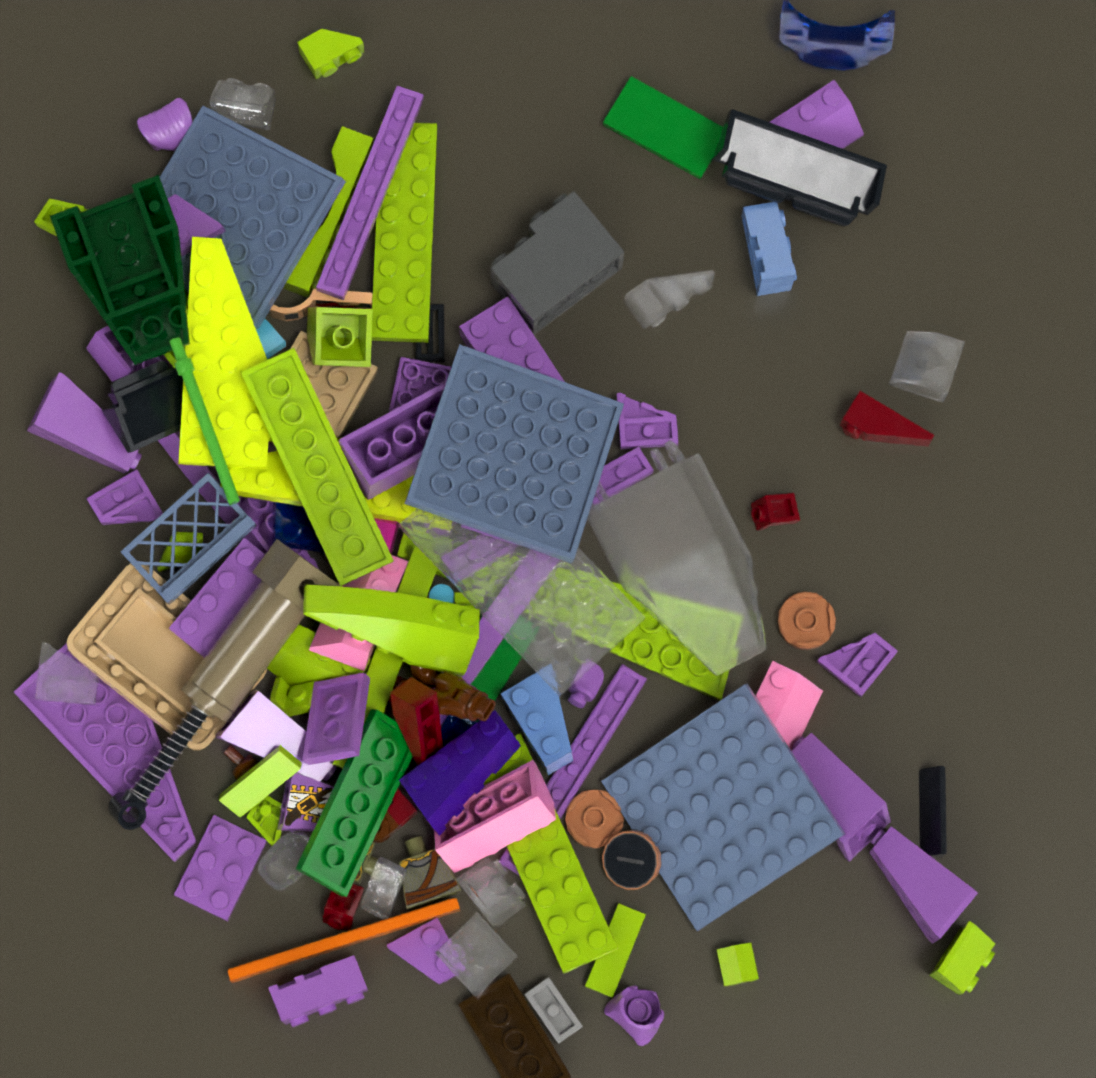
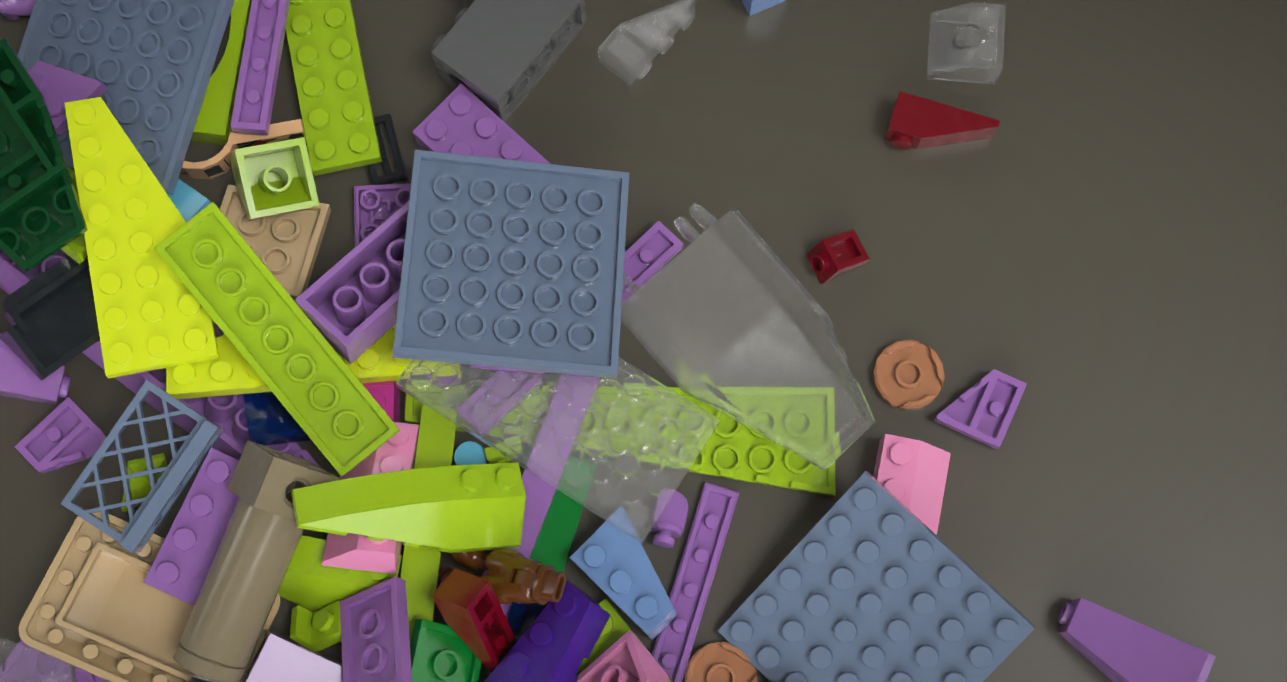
camera: 10 degrees left, 0 degrees up
bright green bar [169,337,240,505] -> none
medium lavender wing [616,393,678,450] -> none
medium lavender slope [792,733,891,862] -> none
black slope [919,766,947,858] -> none

